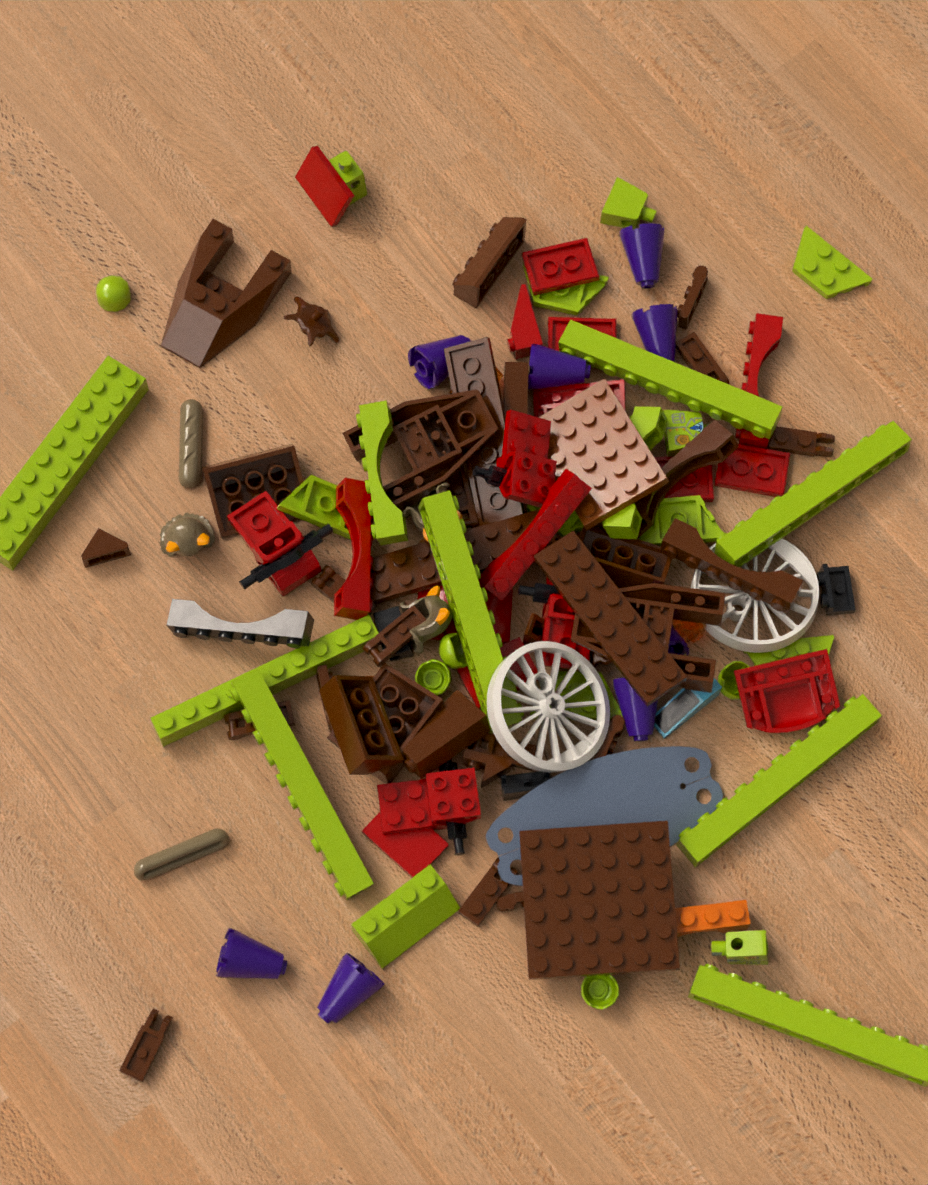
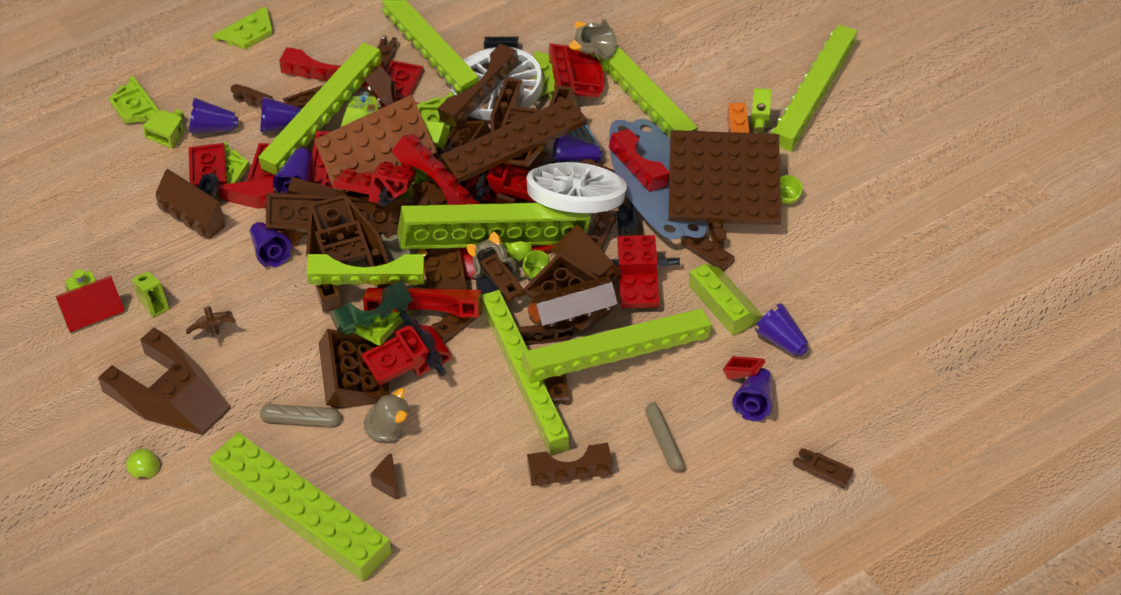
camera: 80 degrees left, 20 degrees down
arch [166,599,314,648] -> none
red tile [362,812,449,878] -> none
reddish brown slope [462,748,512,788] -> none
none -> lime wing [108,76,160,123]
none -> lime torso [132,272,170,318]
none -> black plate [198,173,219,199]
none -> clear green arch [329,280,413,336]
none -> reddish brown arch [527,443,613,486]
none -> dark tan hair [569,19,617,60]
none -> red arch [608,129,670,192]
none -> red slope [723,356,766,380]

